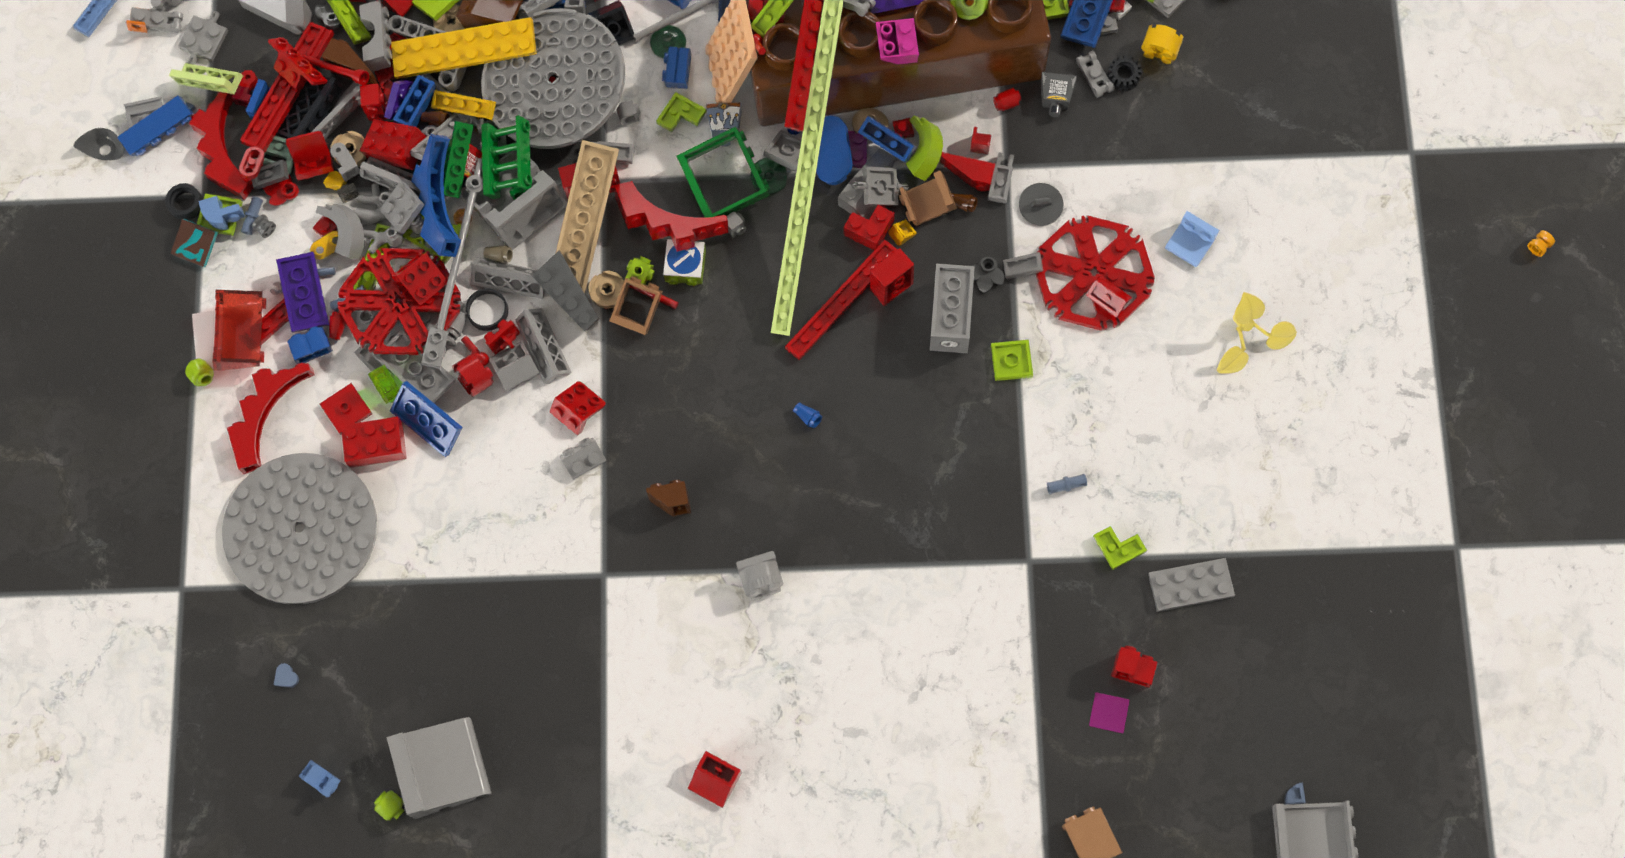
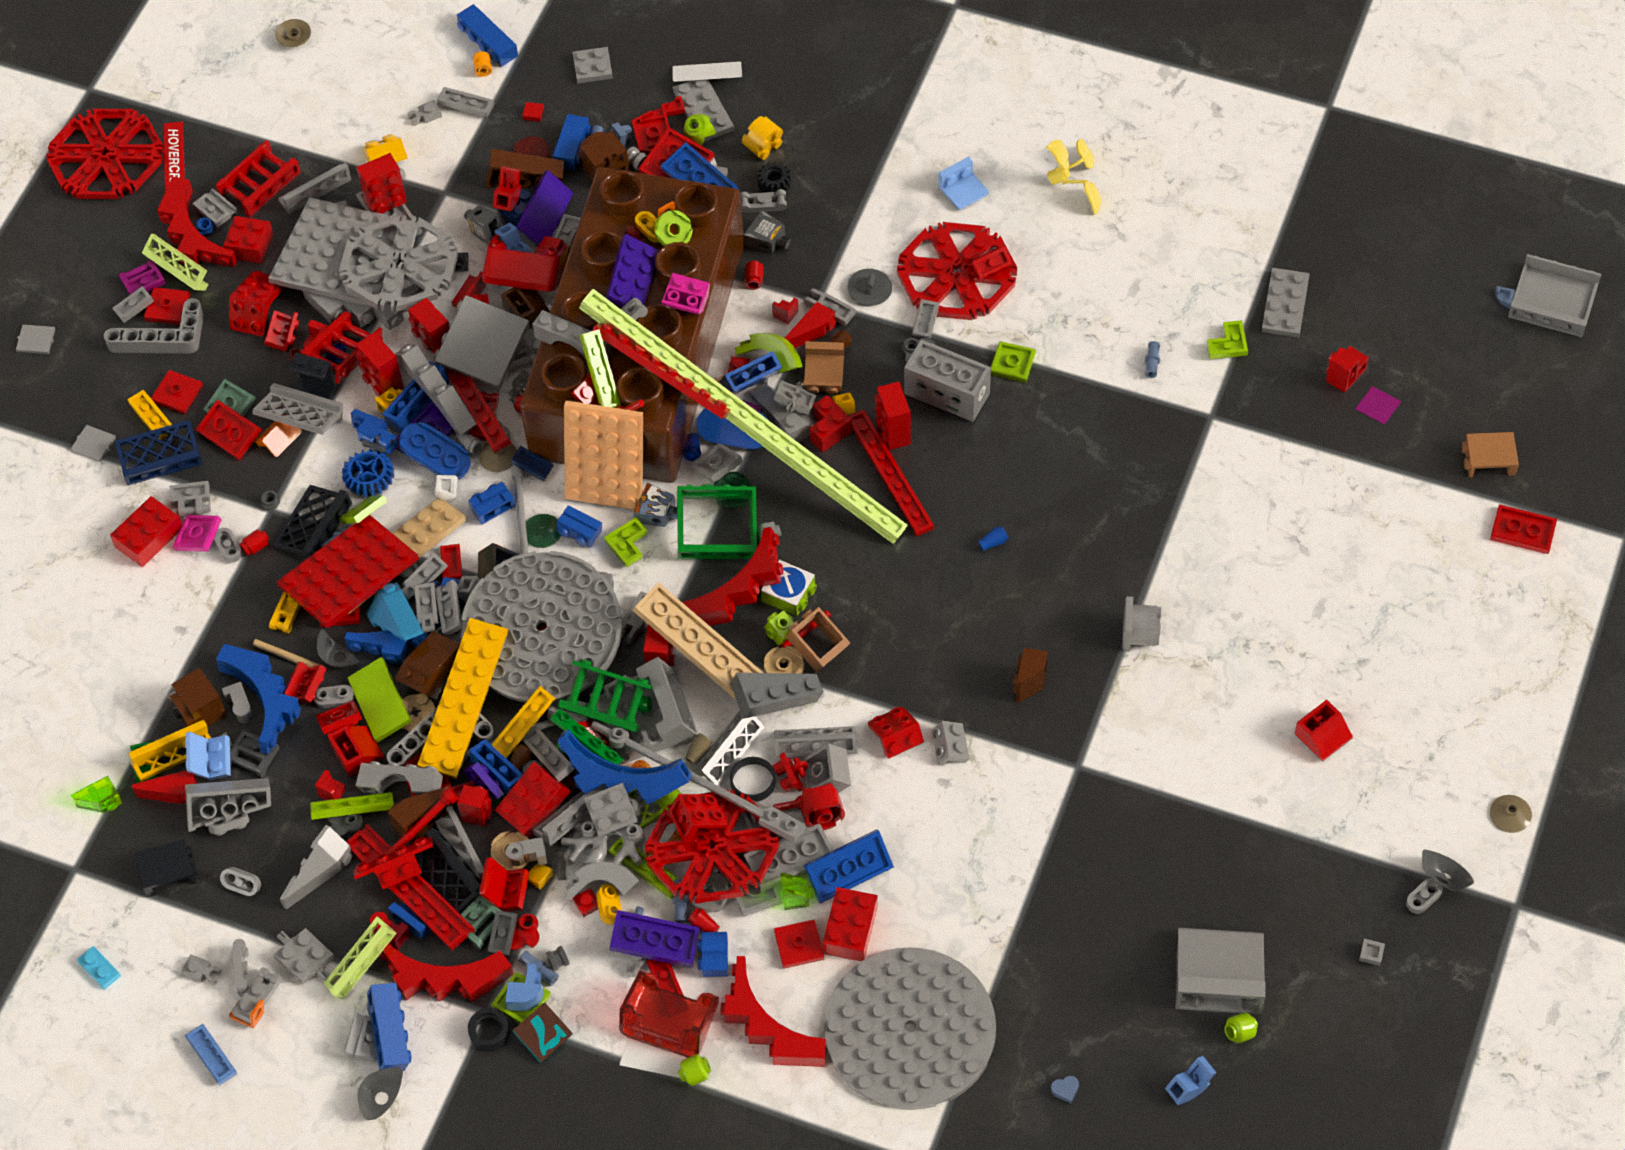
camera: 70 degrees left, 15 degrees down
red plate [239,147,264,180] -> none

